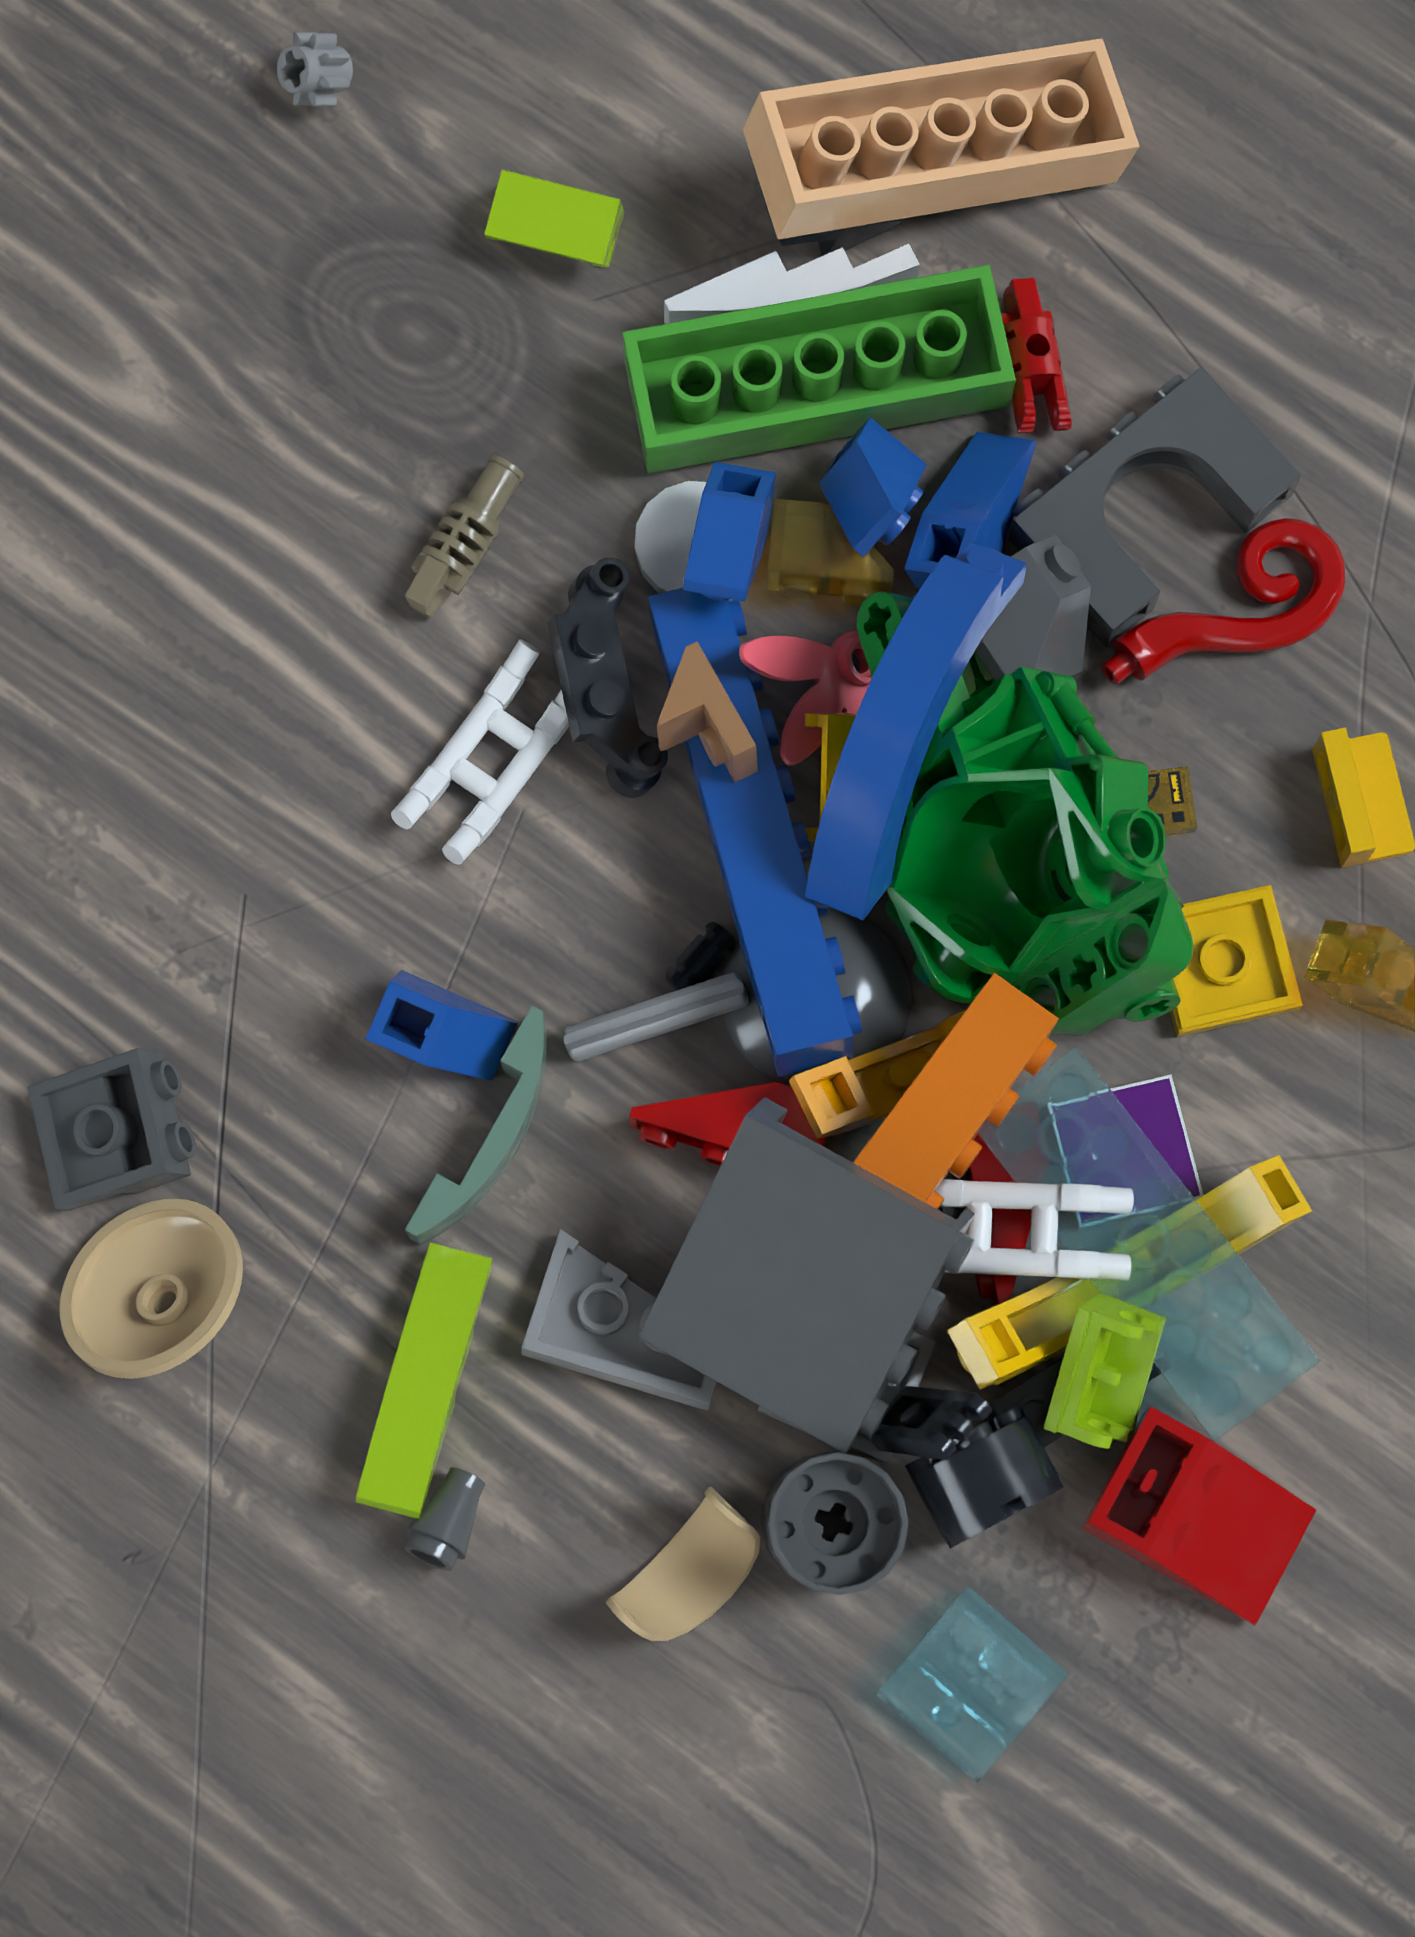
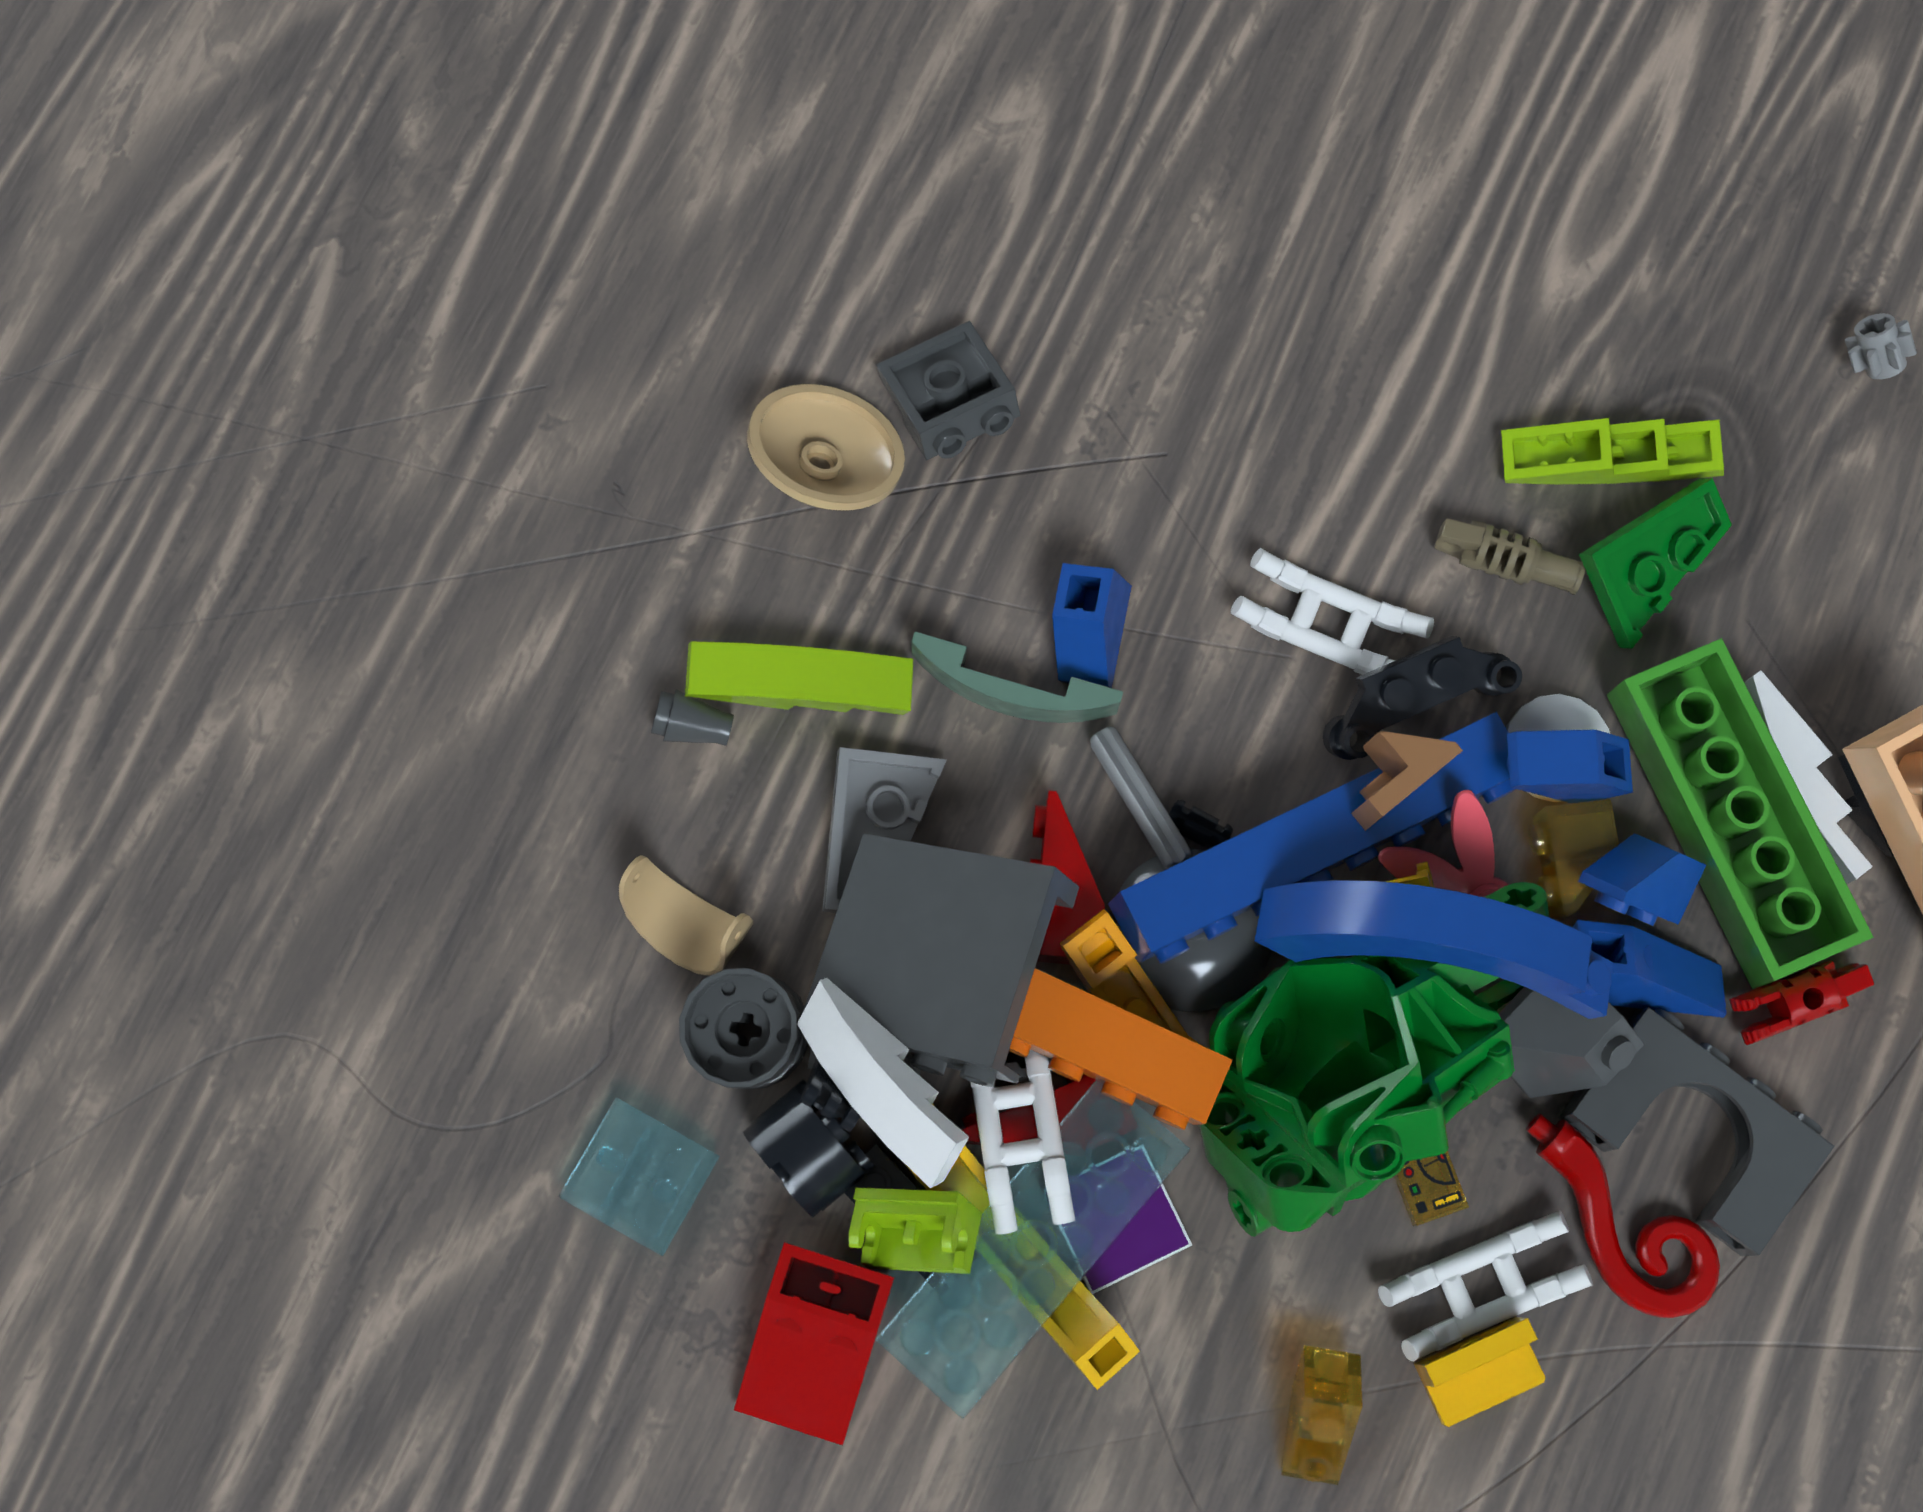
camera: 75 degrees right, 0 degrees up
lime hinge [484,169,625,268] -> none
yellow tile [1170,885,1303,1037] -> none
none -> white slope [797,978,969,1188]
none -> white piece [1378,1211,1593,1362]
none -> lime slope [1501,418,1724,485]
none -> green wing [1579,478,1732,649]

